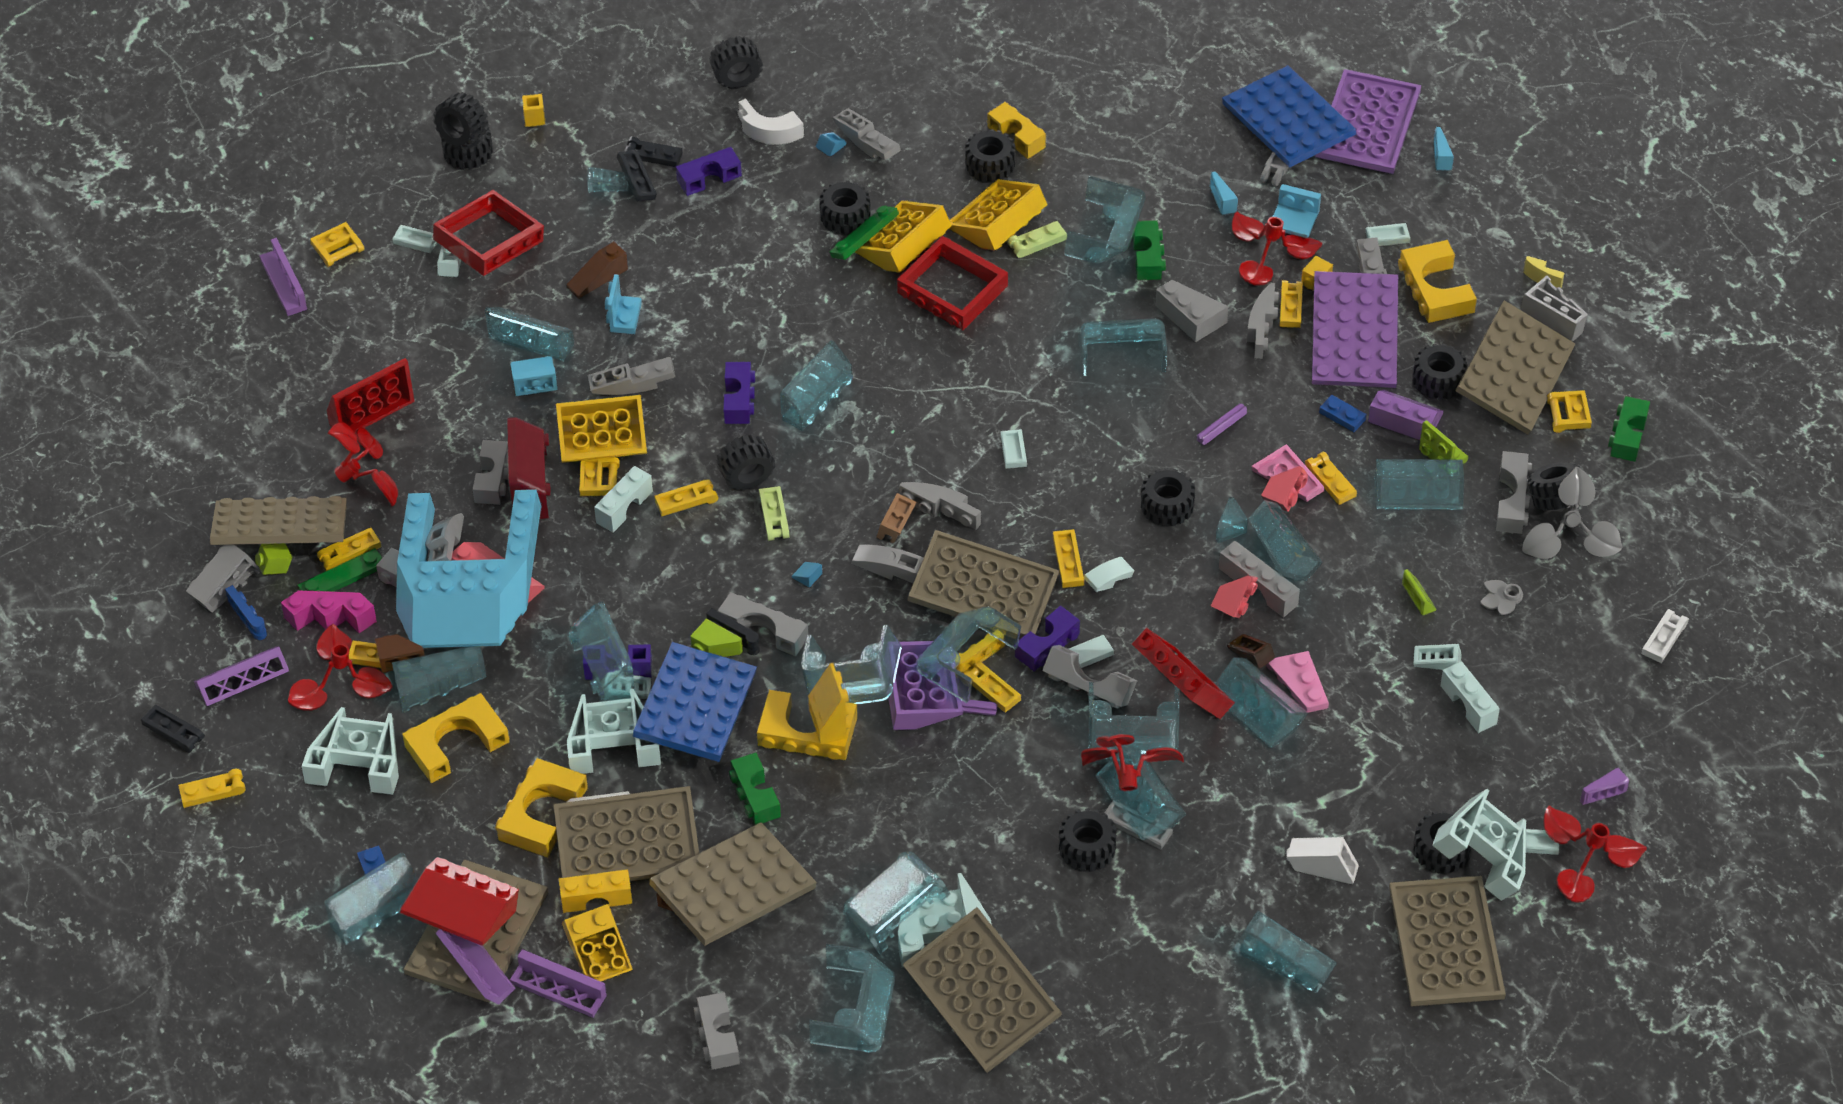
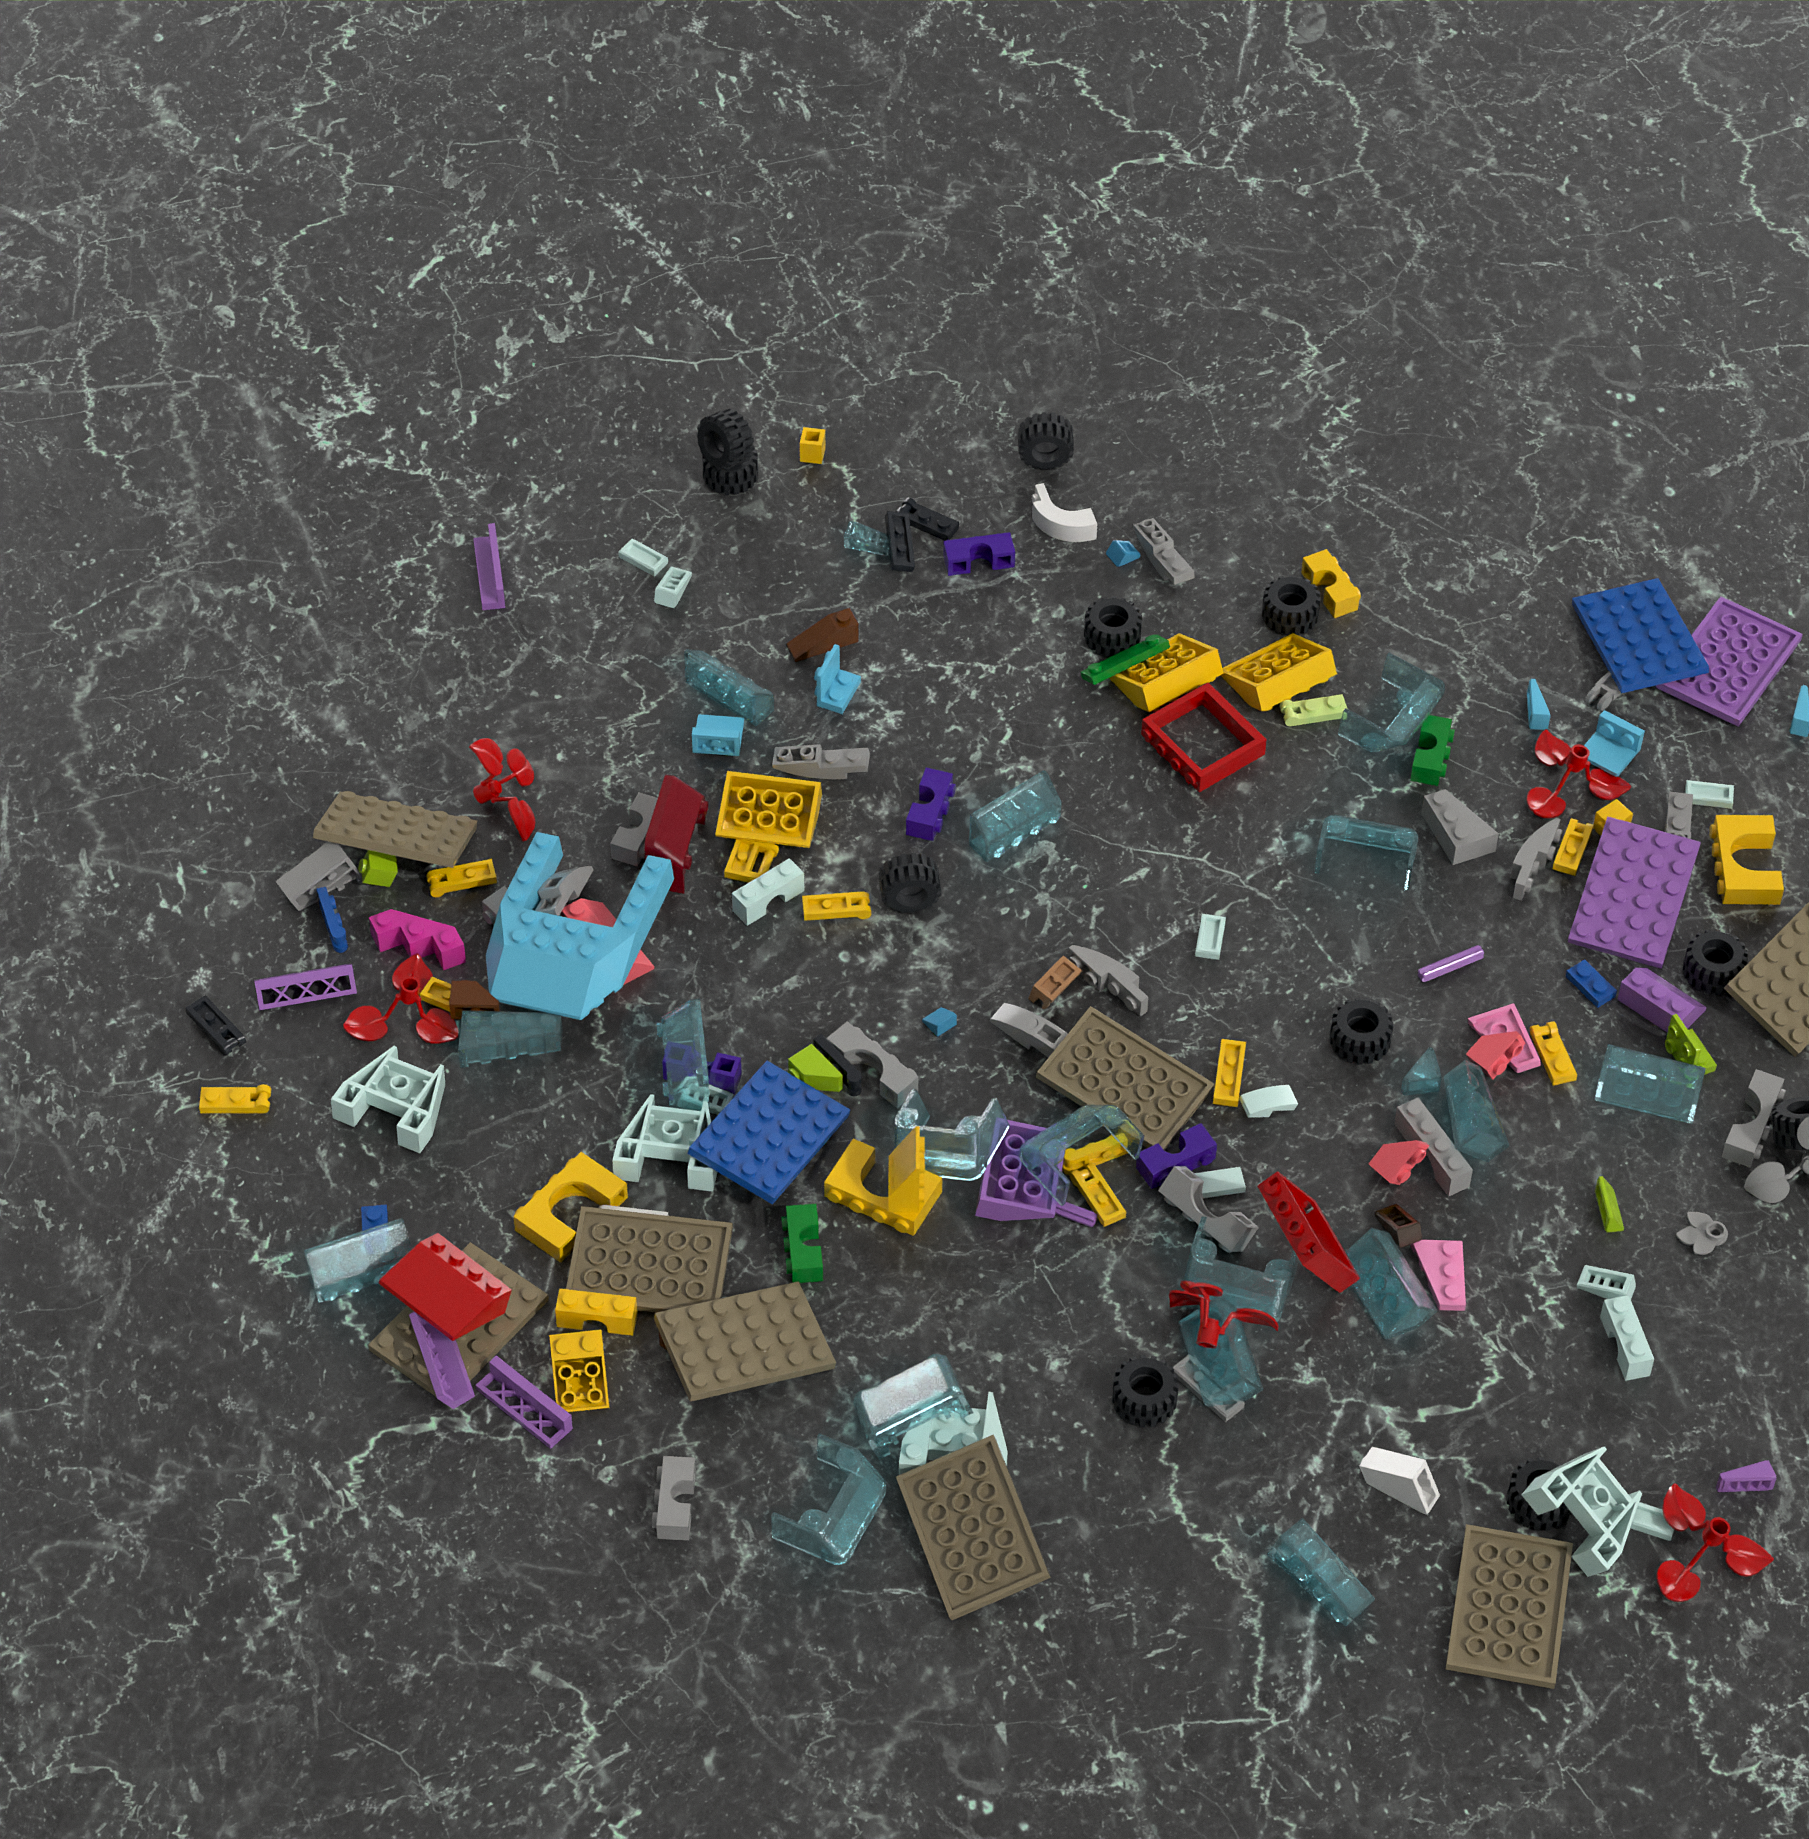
camera: 15 degrees right, 0 degrees up
green plate [298,548,382,592] -> none
yellow plate [310,222,364,267] -> none
red slope [326,358,415,433] -> none
yellow arch [402,693,510,783] -> none
red window [433,190,544,276] -> none
yellowish green plate [759,486,790,541] -> none

